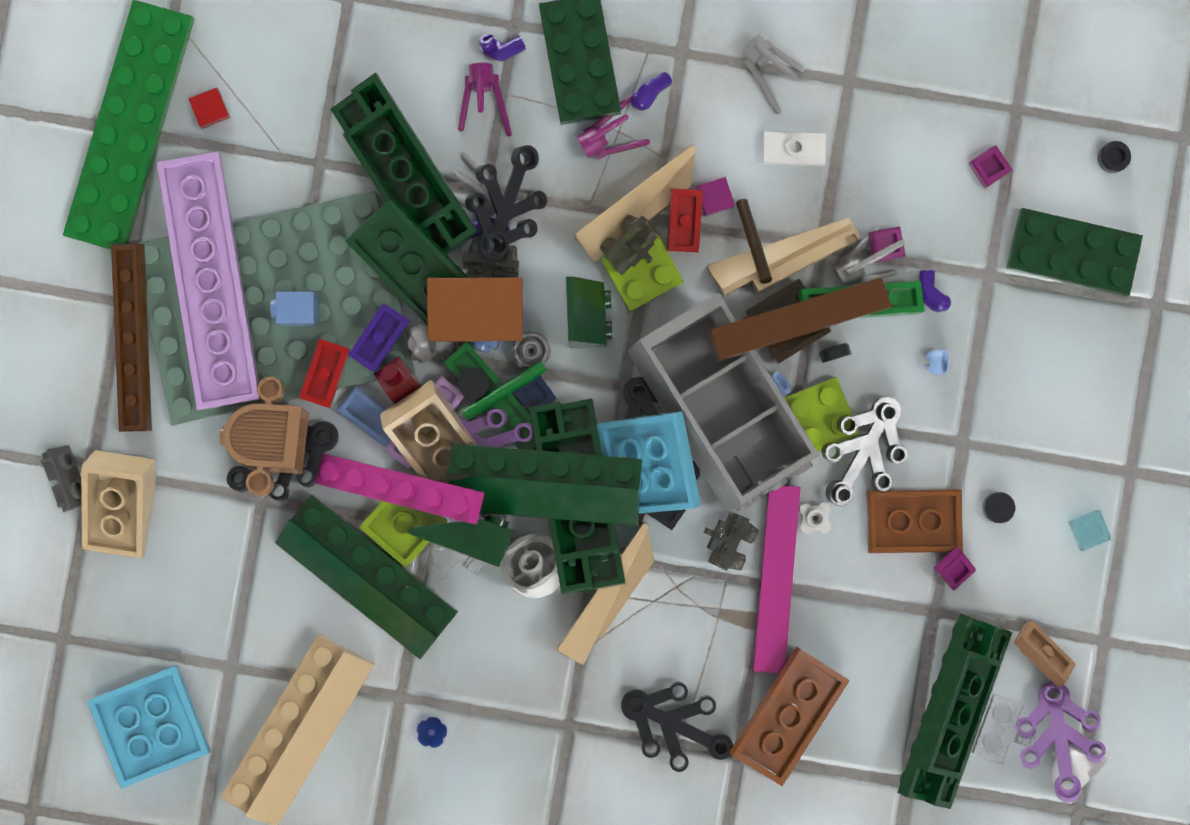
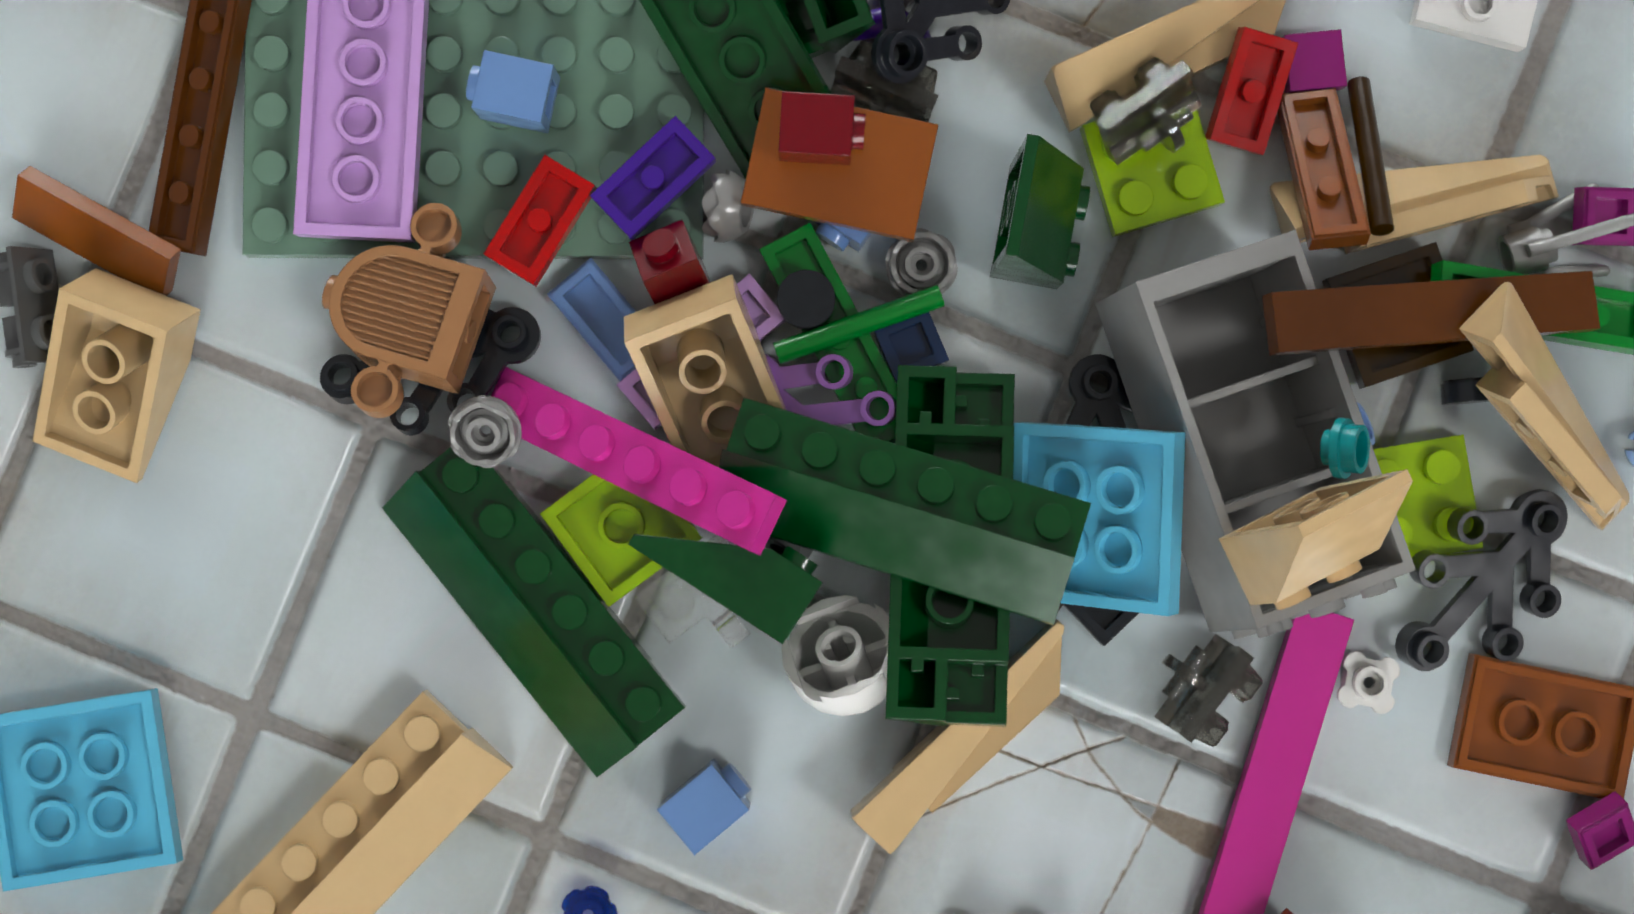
camera: 10 degrees right, 0 degrees up
none -> dark orange tile [12,166,181,296]
none -> light grey plate [448,395,522,468]
none -> medium blue brick [657,758,751,856]
none -> dark red brick [778,91,866,166]
none -> tan slope [1219,469,1413,610]
none -> dark orange tile [1277,88,1371,251]
none -> teal plate [1320,418,1370,479]
none -> tan wedge [1459,282,1630,530]

